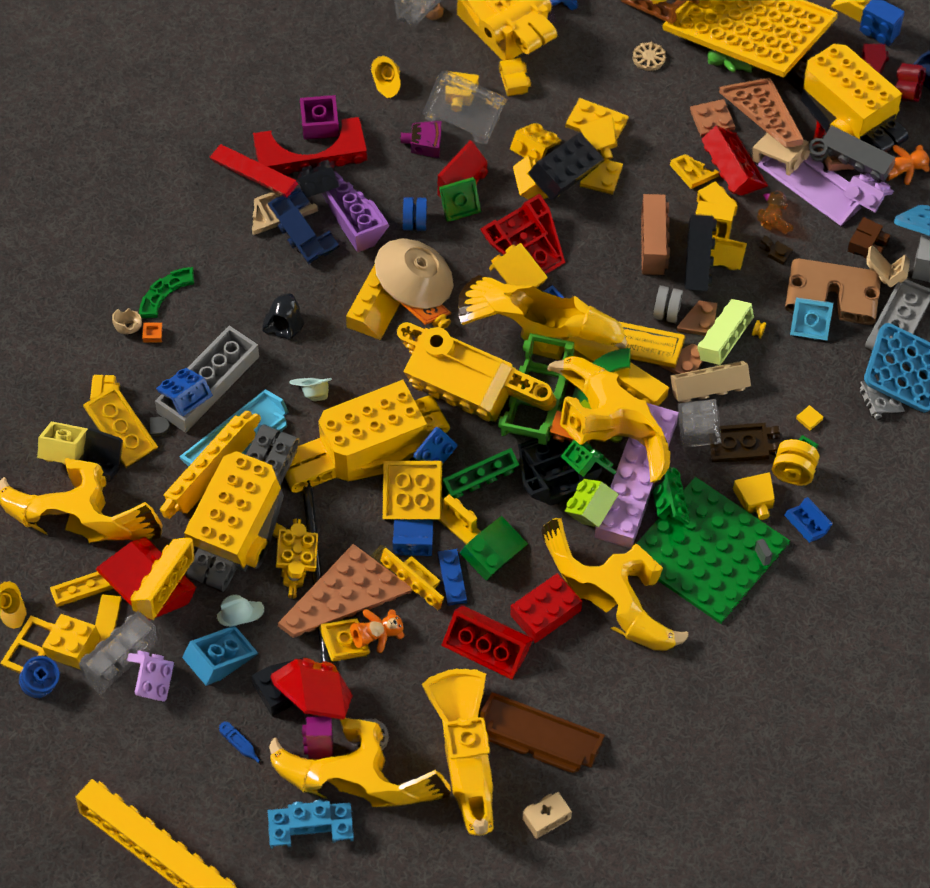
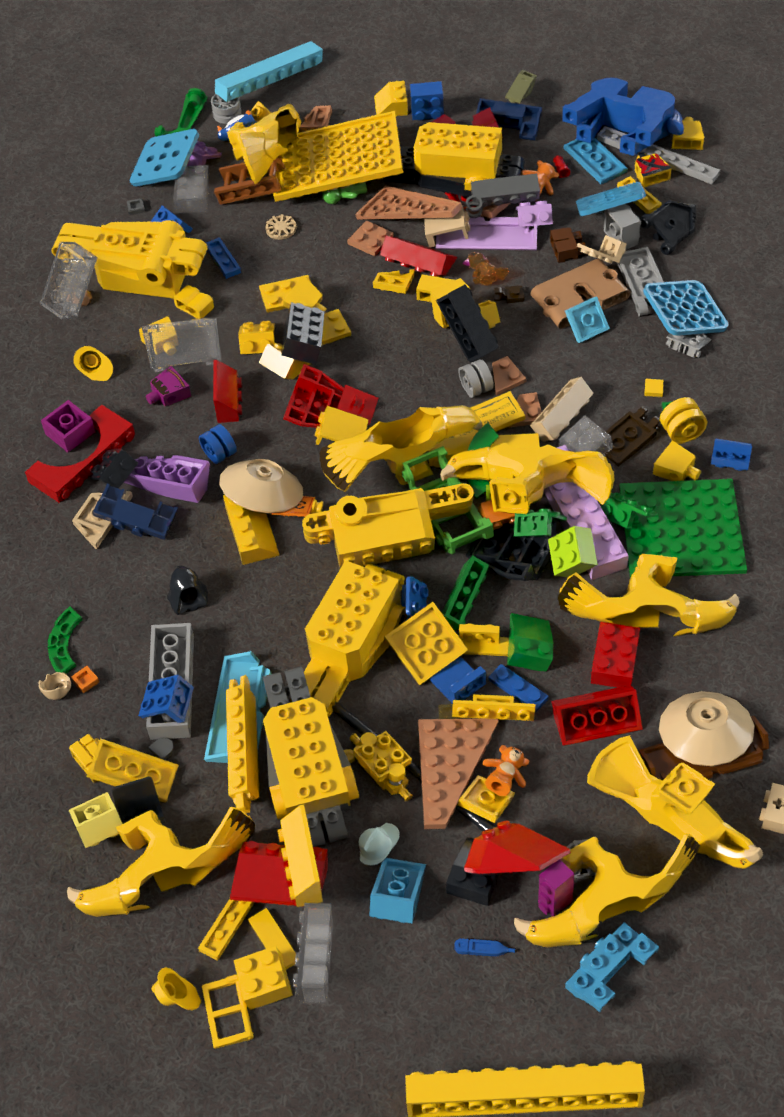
camera: 35 degrees left, 5 degrees down
blue wheel [19,656,60,698] -> none
lavender bracket [127,650,174,701] -> none
red tile [210,144,298,197] -> none
light aqua piece [289,378,332,401] -> none
green tile [439,177,481,222] -> none
nougat brick [641,194,670,275] -> none
yellowish green brick [698,299,754,365] -> none
yellow bush [752,320,766,338] -> none
dark grey tile [755,539,772,566] -> none
none -> blue plate [206,237,241,279]
none -> red piece [337,385,379,425]
none -> tan dish [659,691,754,766]

